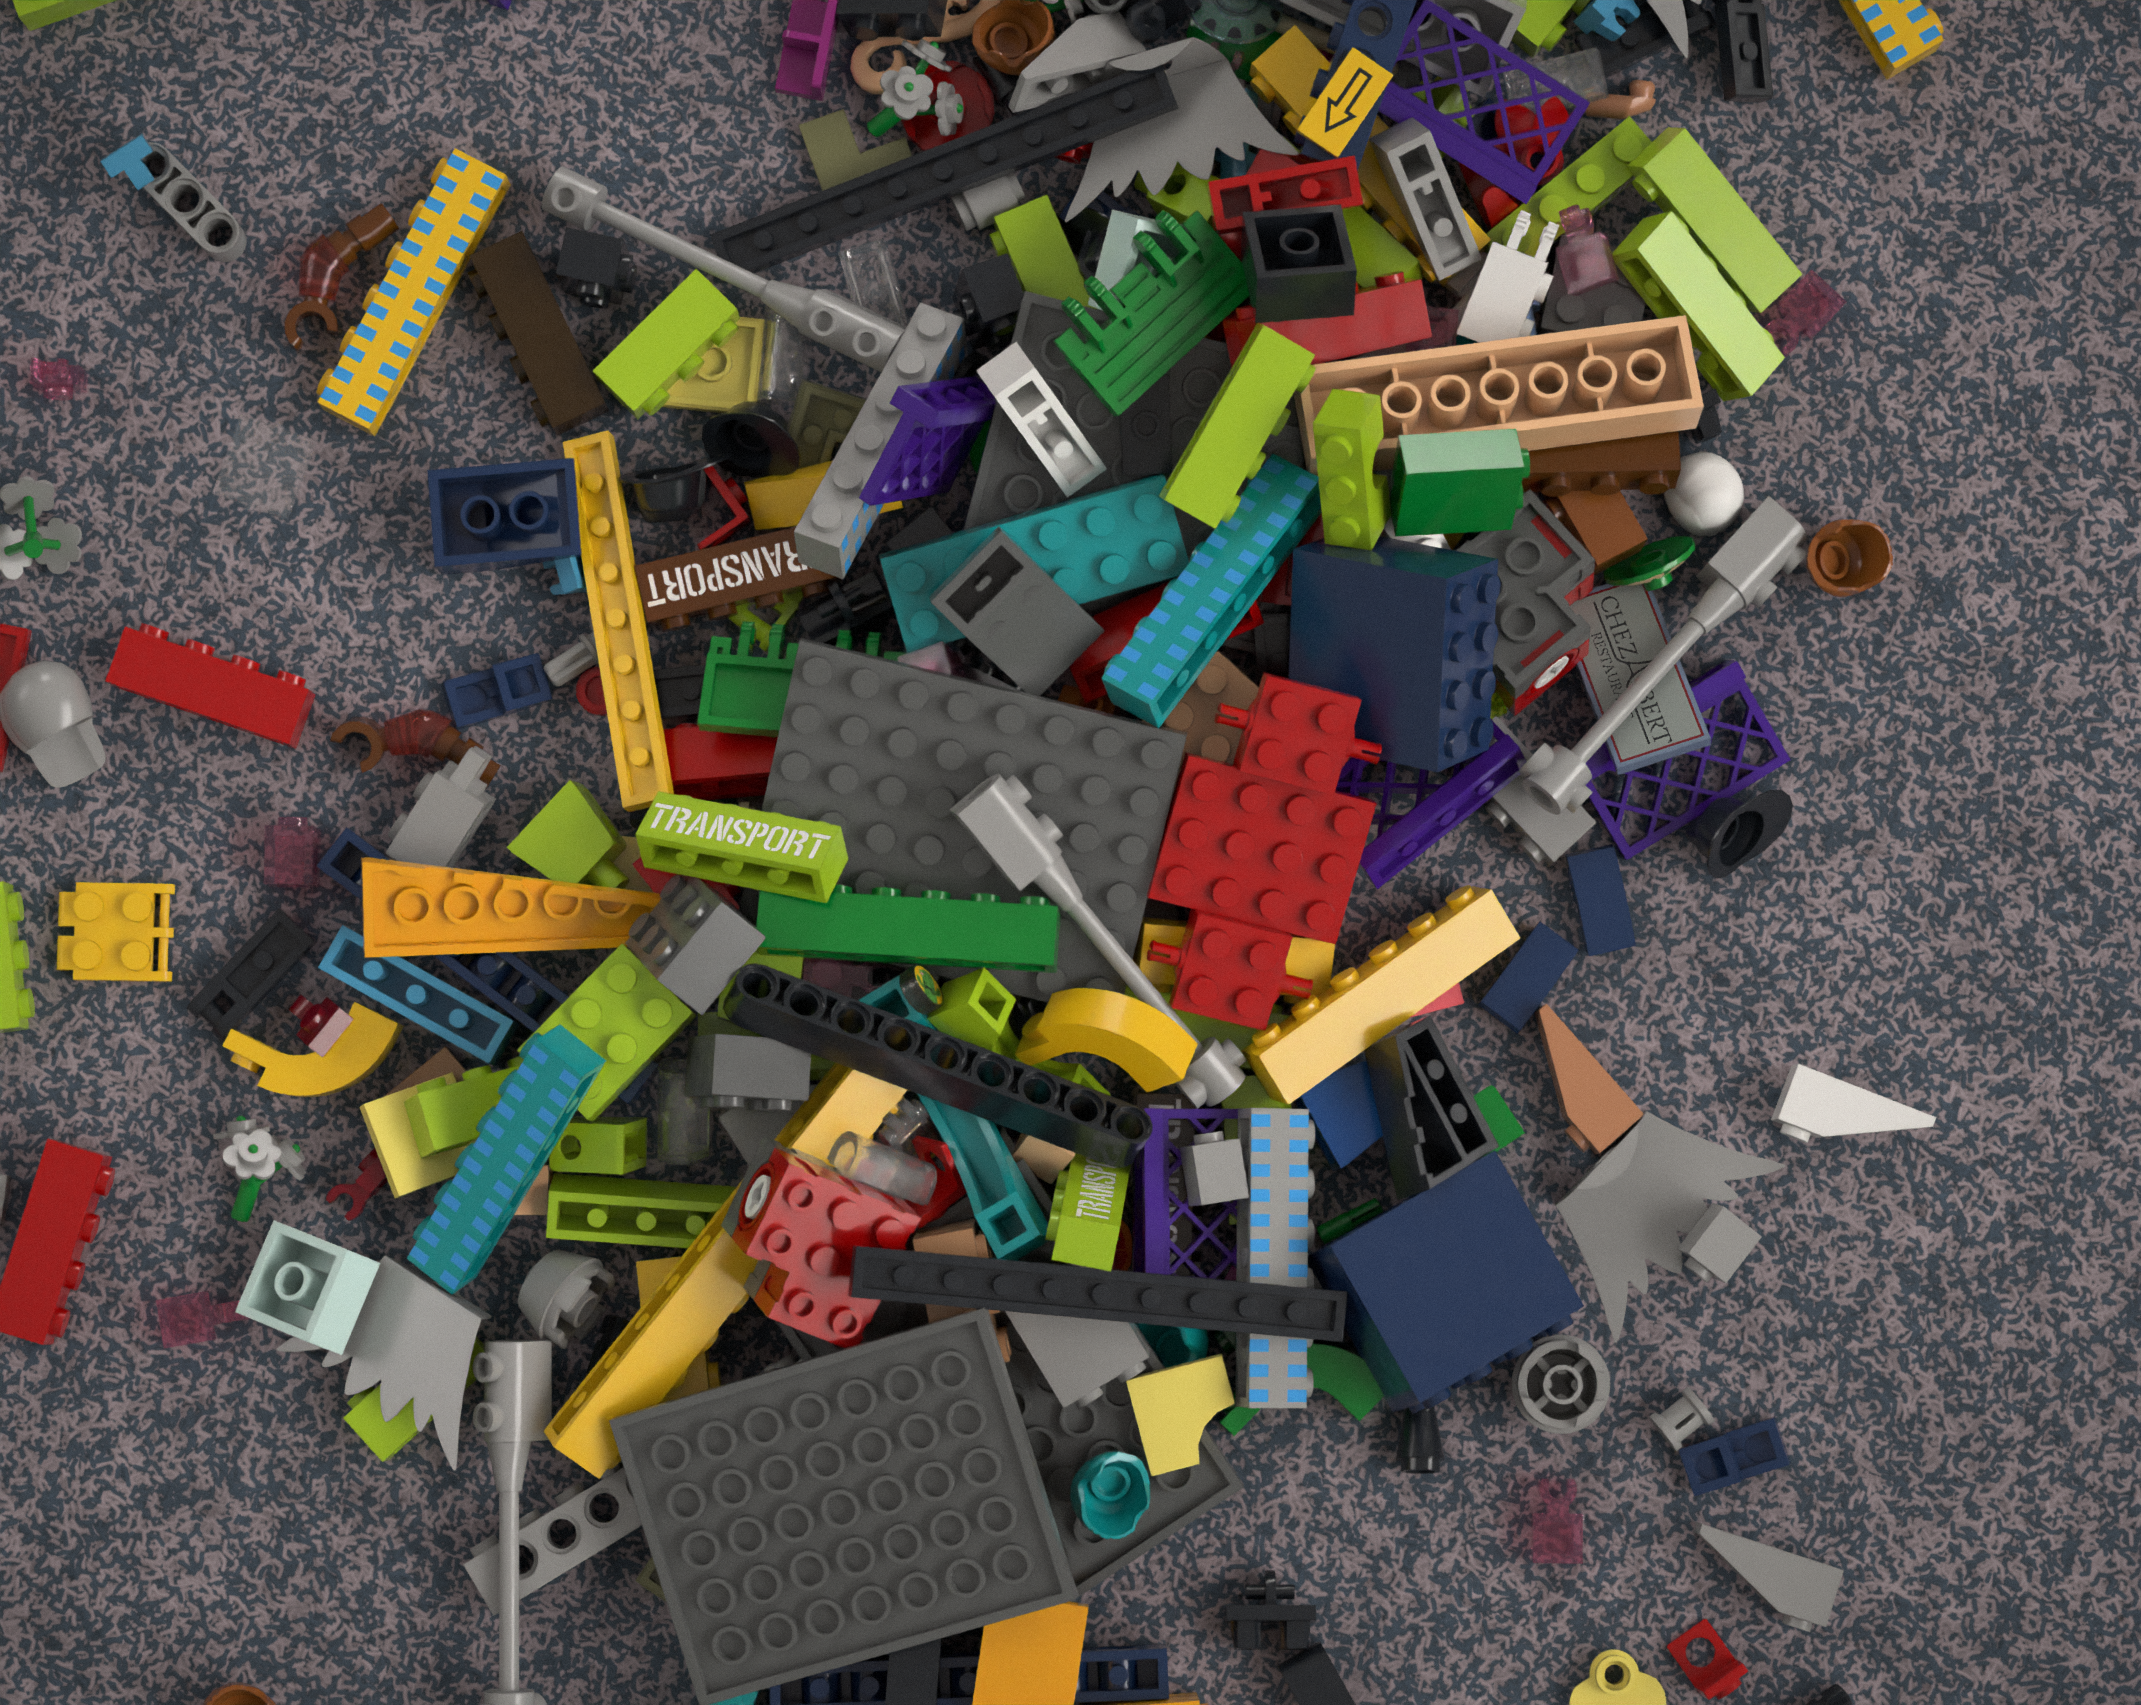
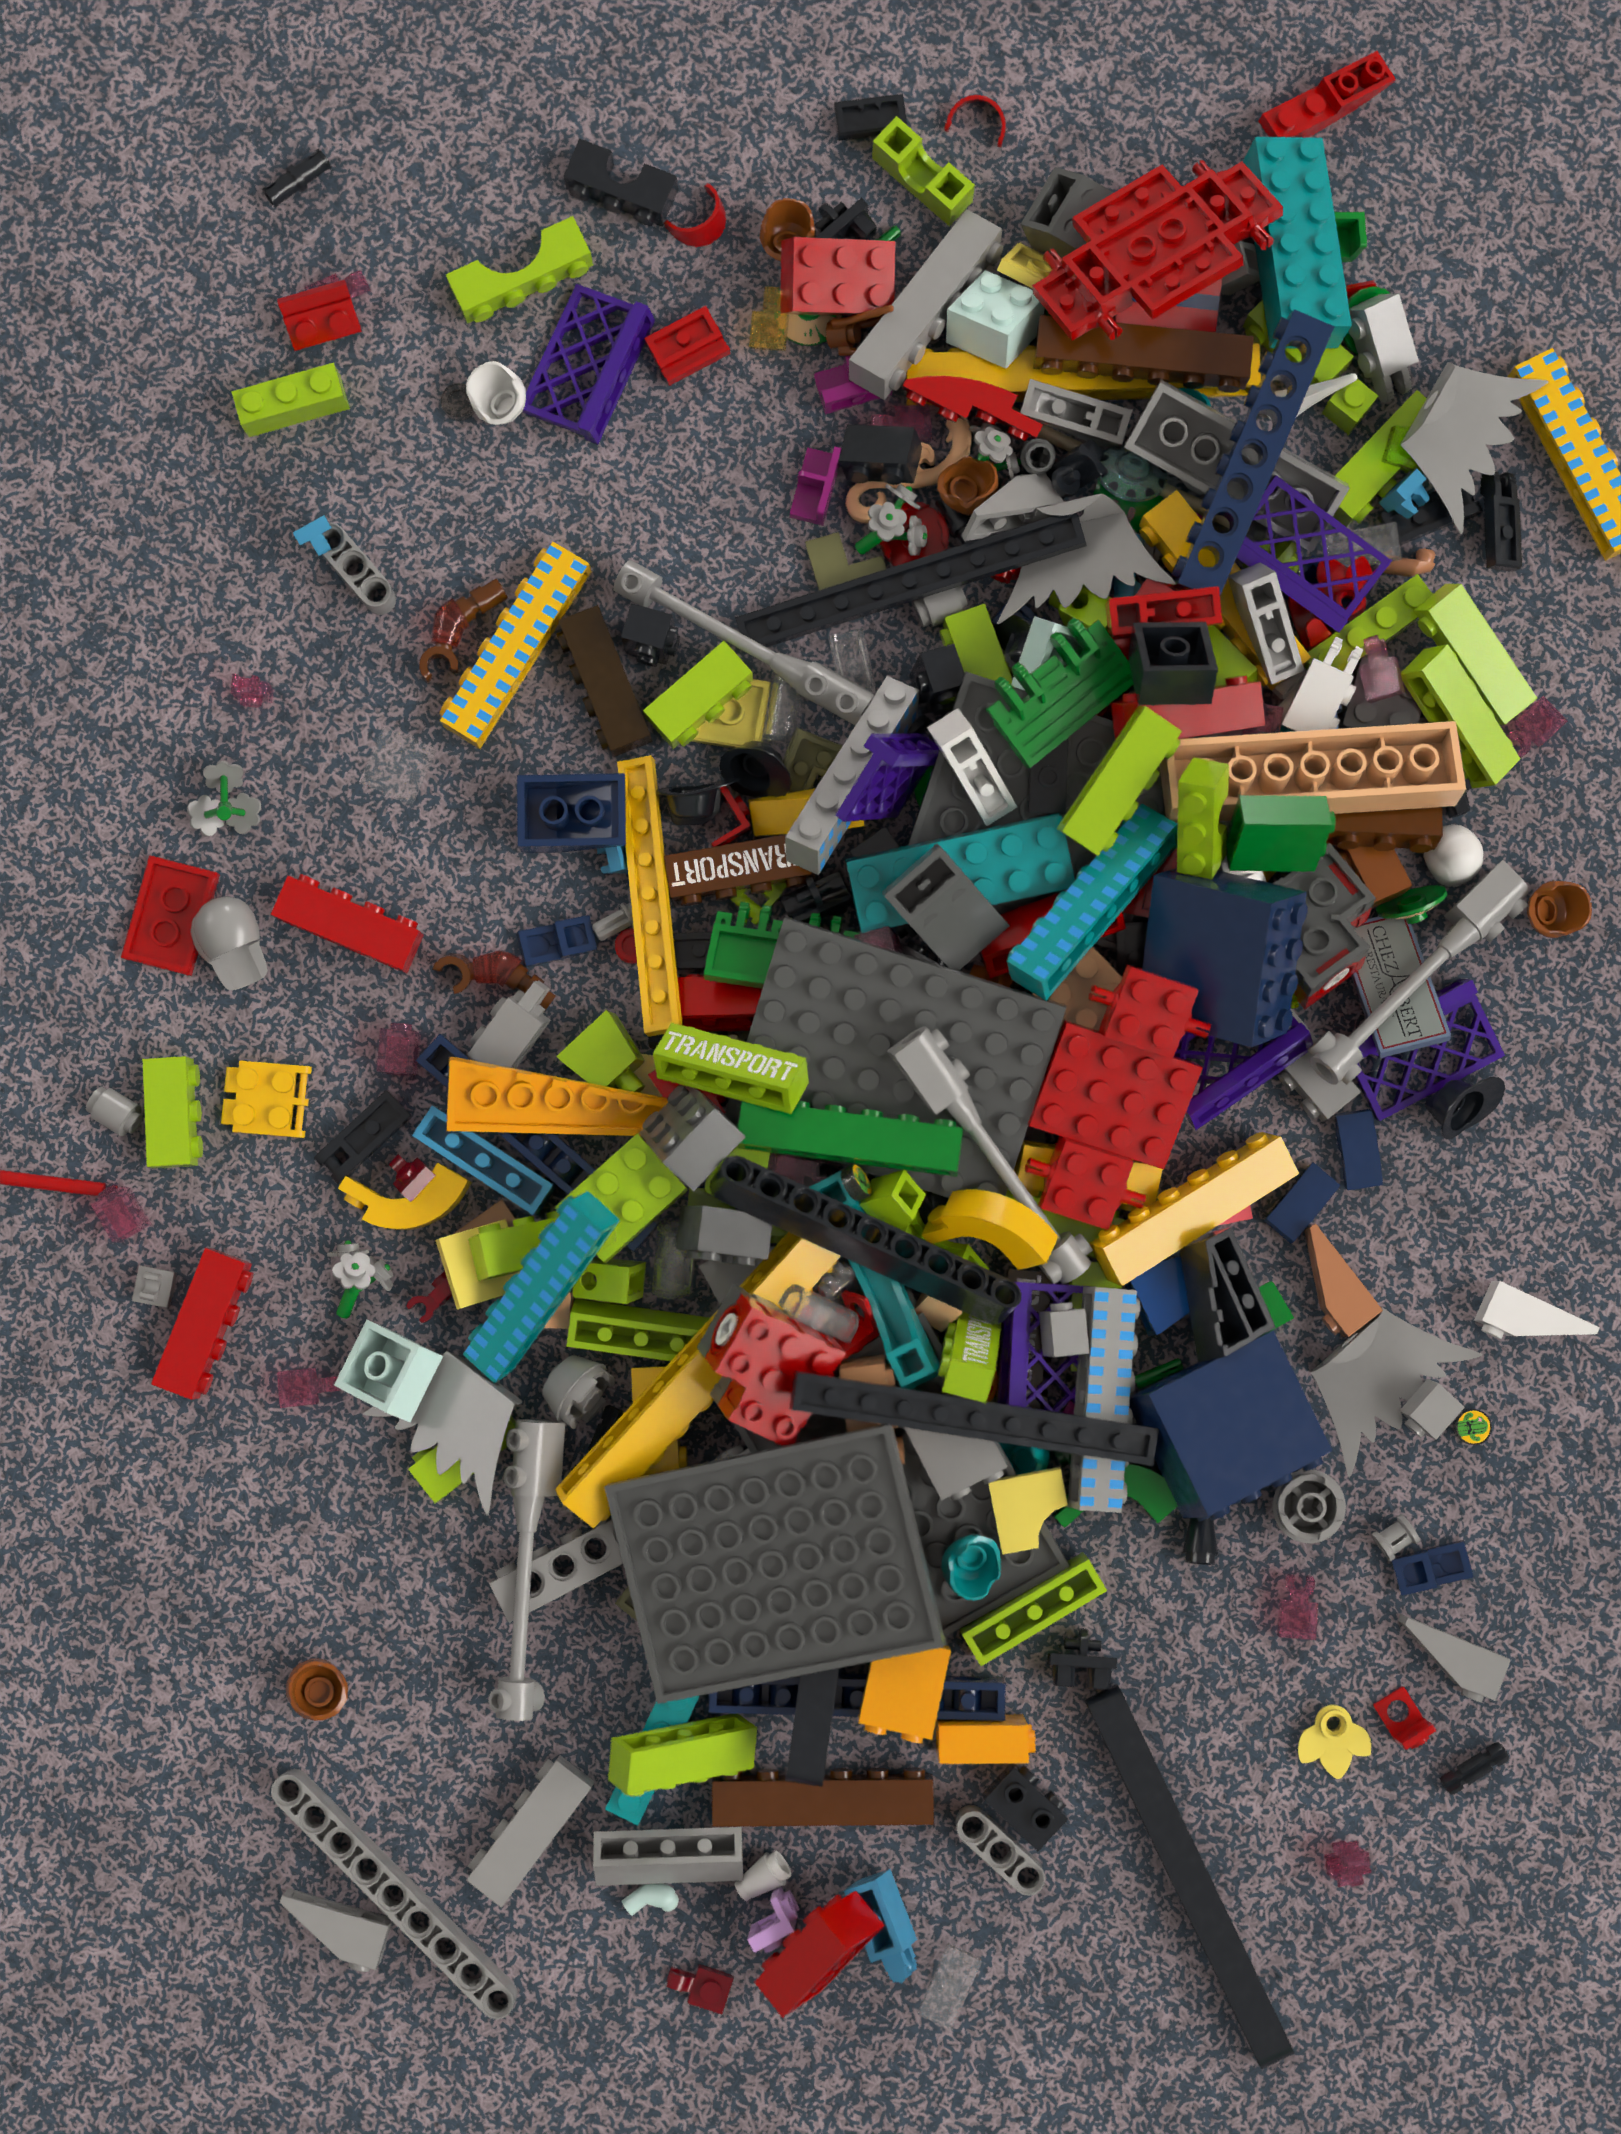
camera: 10 degrees right, 0 degrees up
yellow tile [1296,47,1393,159] -> none
none -> lime brick [960,1552,1107,1666]
none -> tile [1453,1408,1492,1445]

